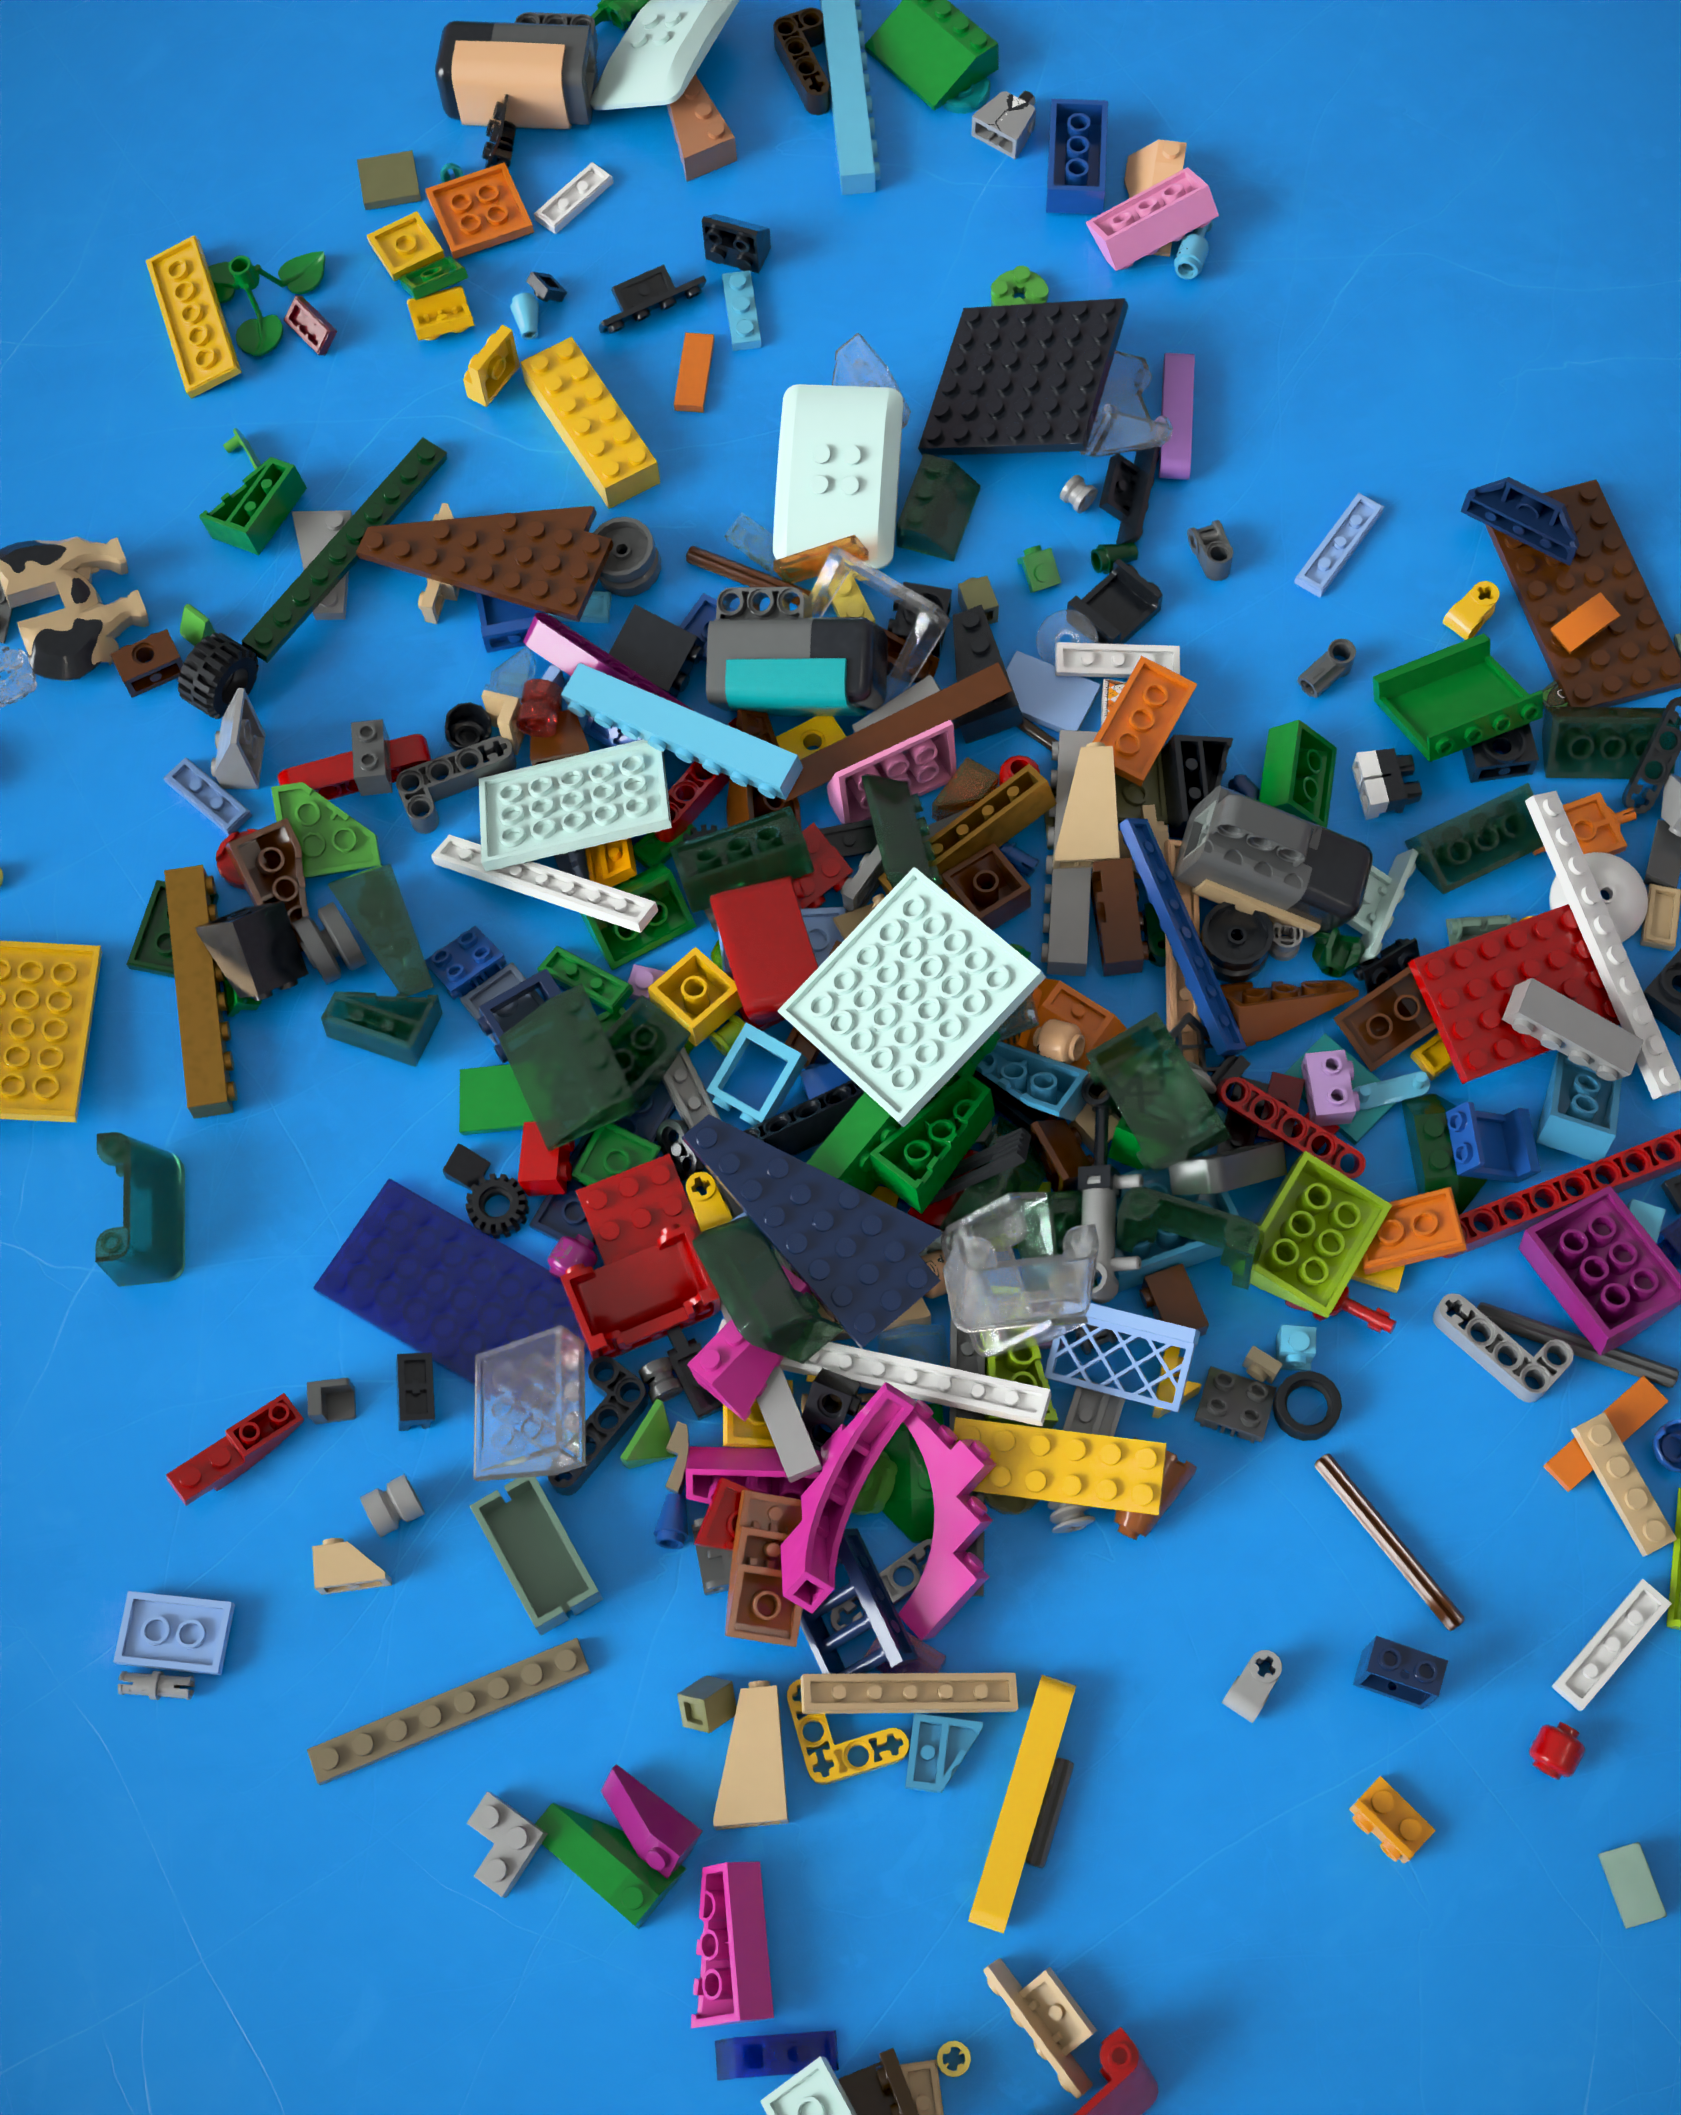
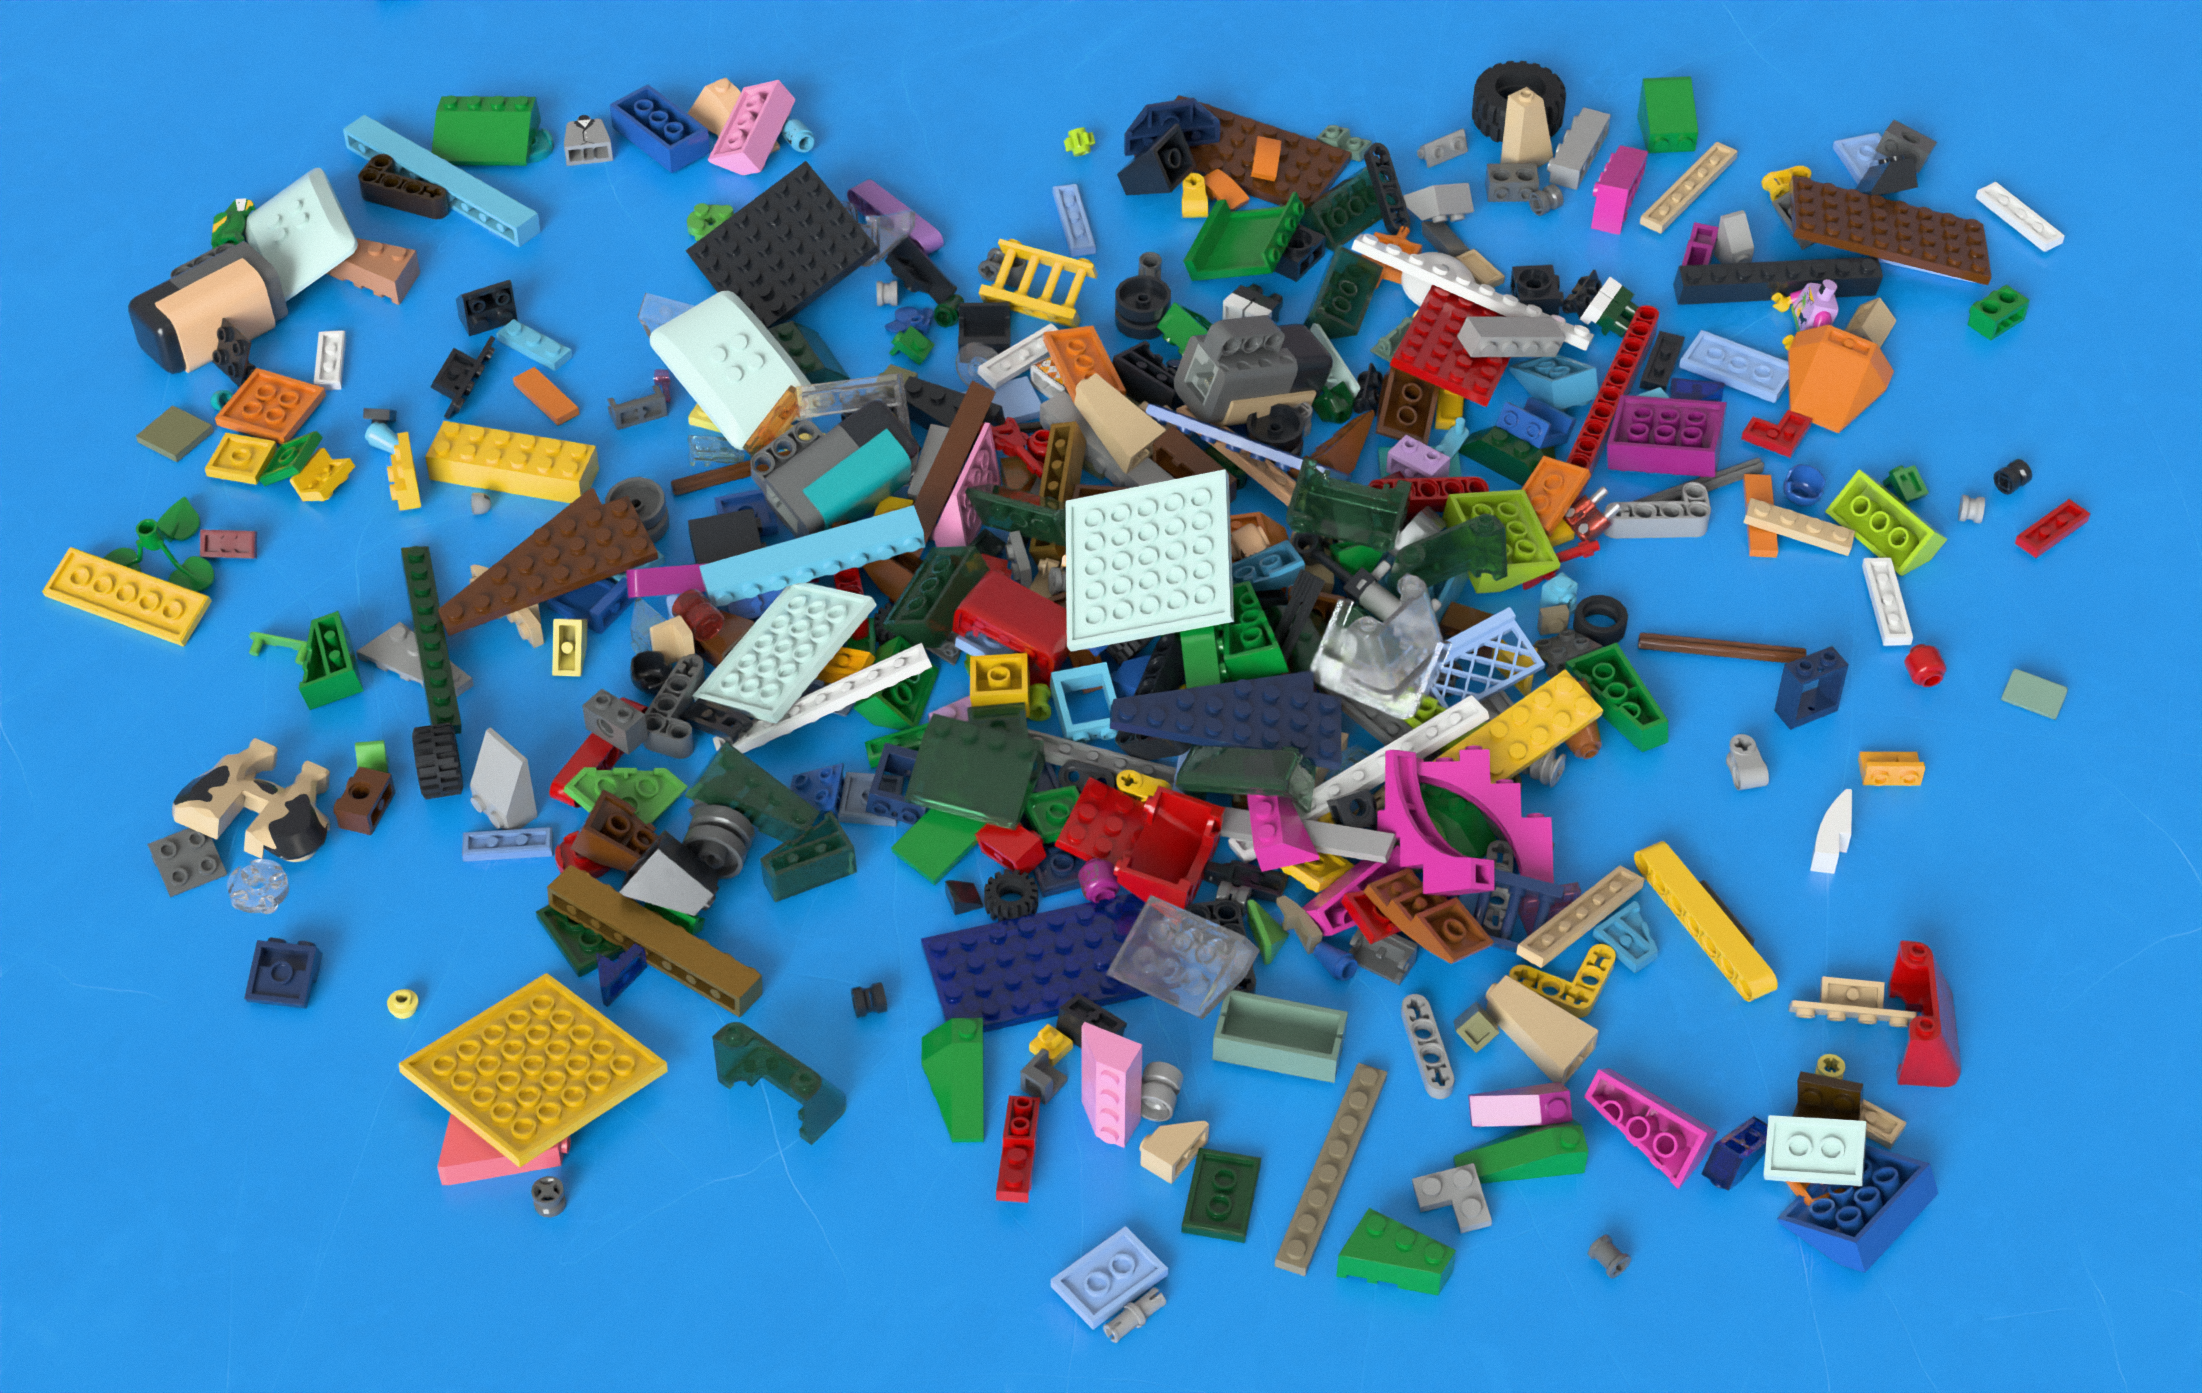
camera: 50 degrees left, 20 degrees down
none -> light grey hinge [471,493,492,515]
none -> light yellow slope [552,618,588,676]
none -> clear blue slope [596,943,647,1007]
none -> dark grey hinge [607,385,667,430]
none -> black plate [680,698,753,745]
none -> black wheel [851,982,887,1018]
none -> blue plate [884,306,934,335]
none -> green wedge [921,1018,984,1142]
none -> red piece [977,417,1044,479]
none -> yellow fence [979,239,1098,328]
none -> yellow tile [1029,1024,1073,1067]
none -> lime gear [1064,127,1095,157]
none -> bright pink slope [1082,1022,1142,1148]
none -> black wheel [1115,276,1171,340]
none -> black slope [1117,124,1197,195]
none -> dark green tile [1181,1148,1261,1243]
none -> orange slope [1204,169,1250,212]
none -> green wedge [1336,1208,1456,1296]
none -> light grey beam [1401,994,1454,1099]
none -> clear red piece [1563,486,1622,542]
none -> green wedge [1565,642,1668,752]
none -> dark grey bush [1587,1234,1631,1278]
none -> white slope [1810,789,1852,874]

